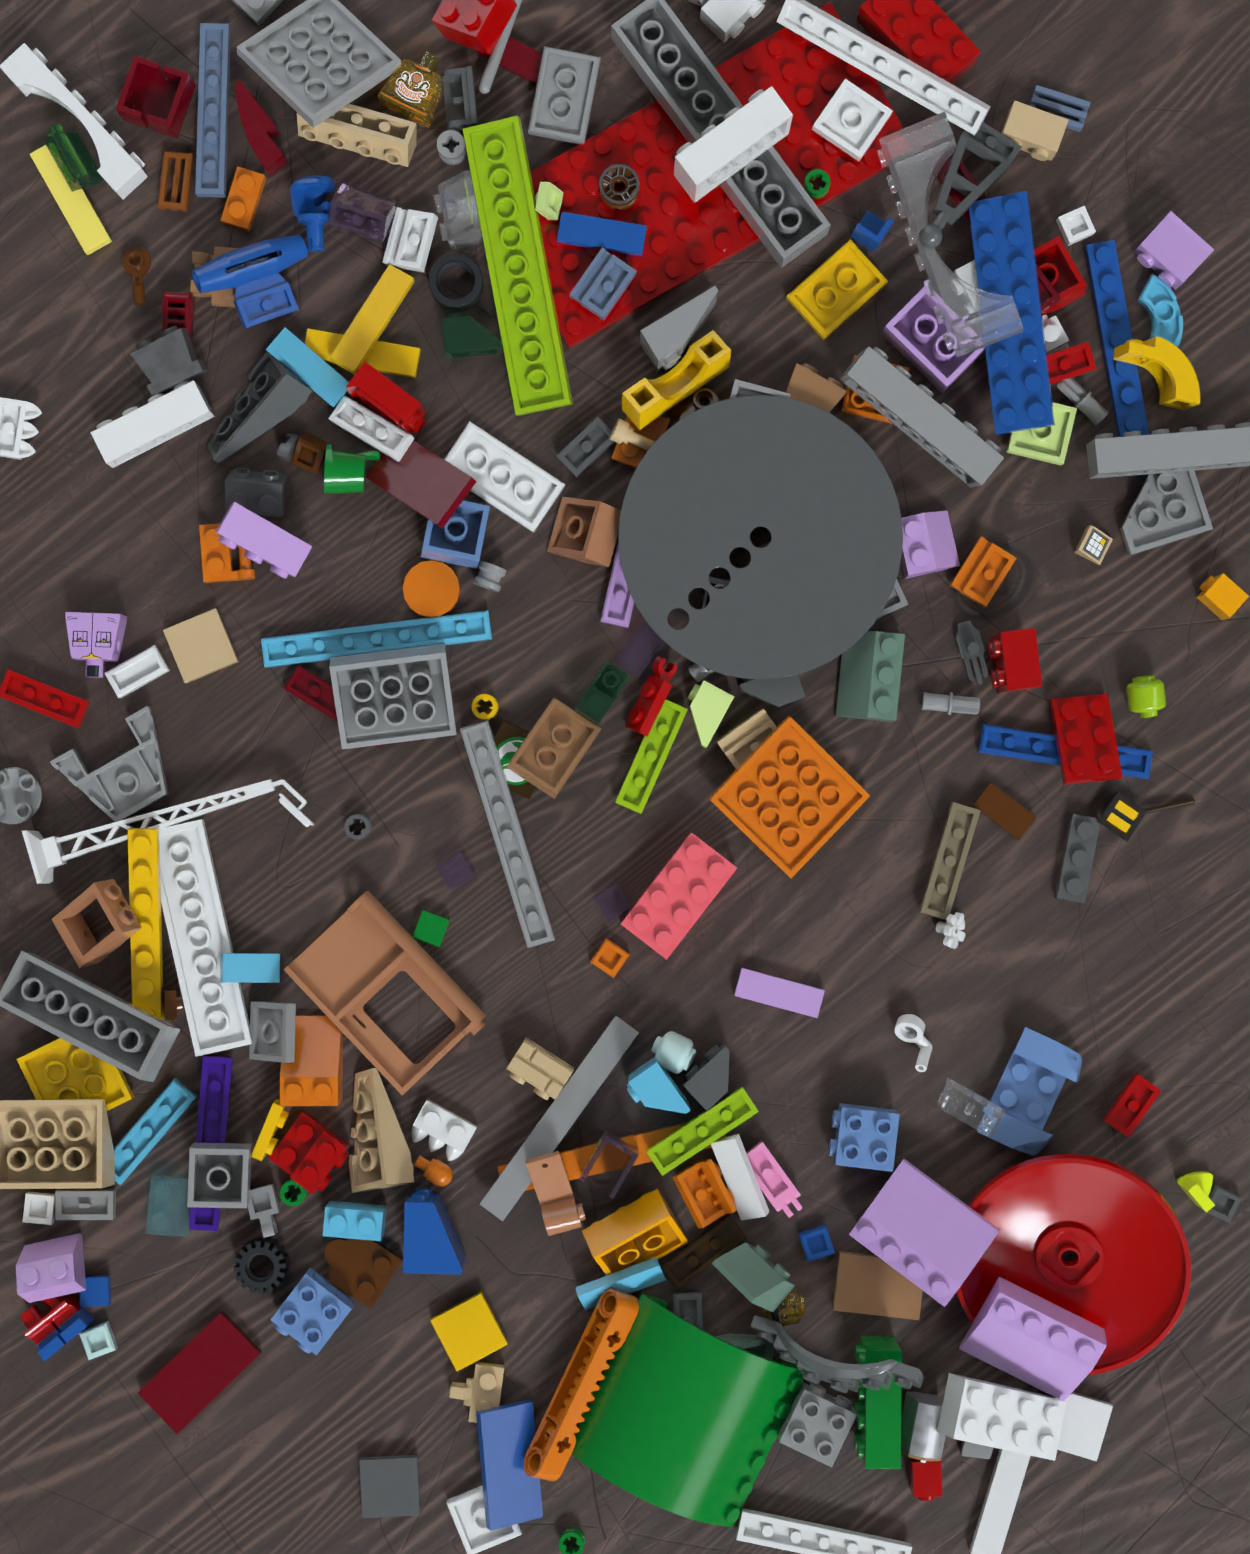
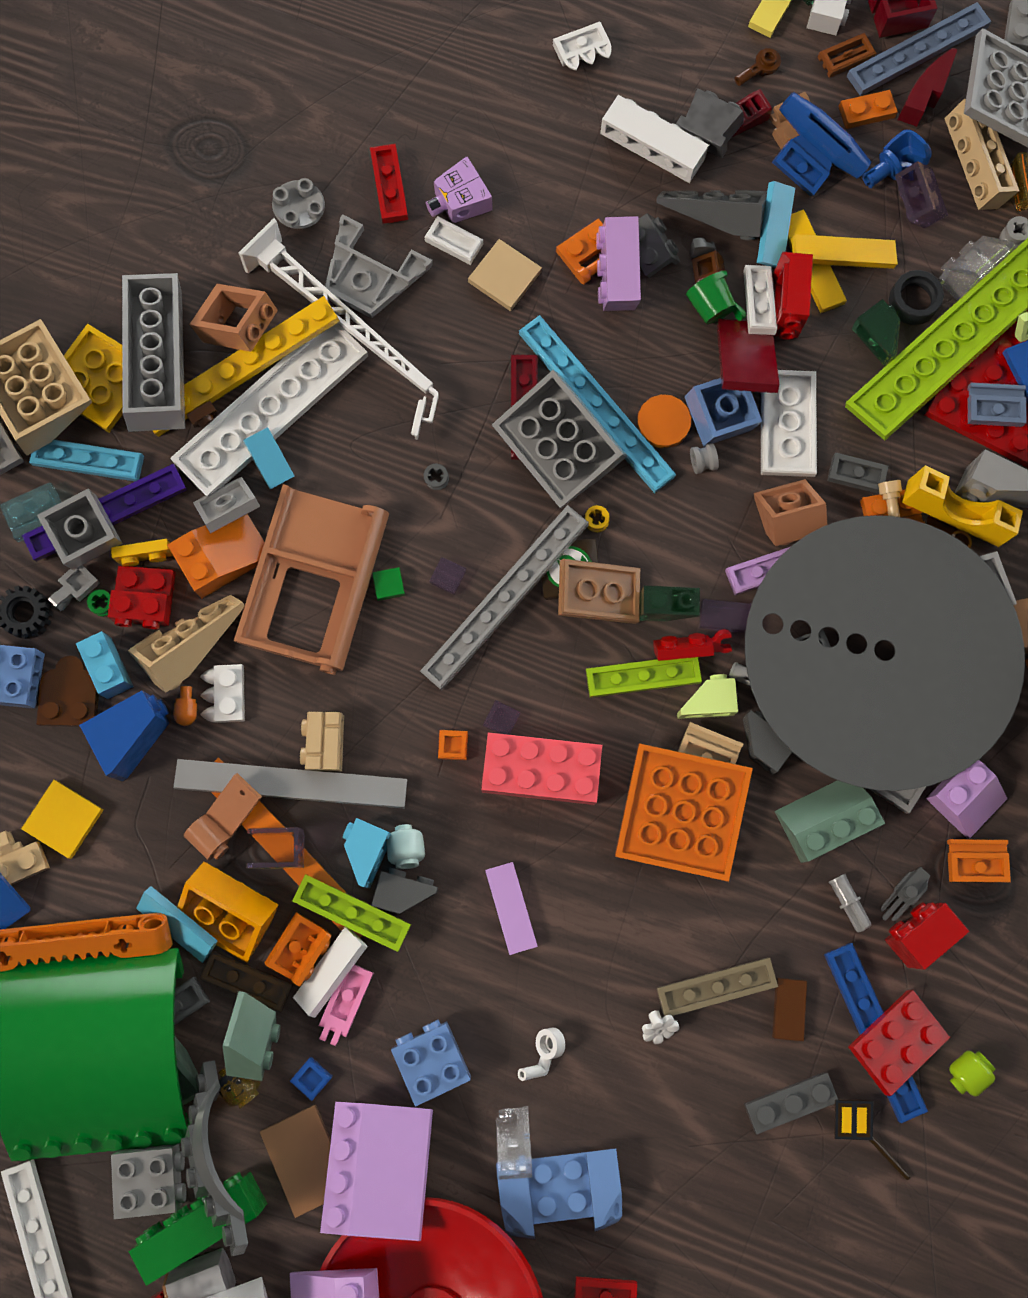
camera: 60 degrees right, 10 degrees down
white plate [383,207,438,272] -> none

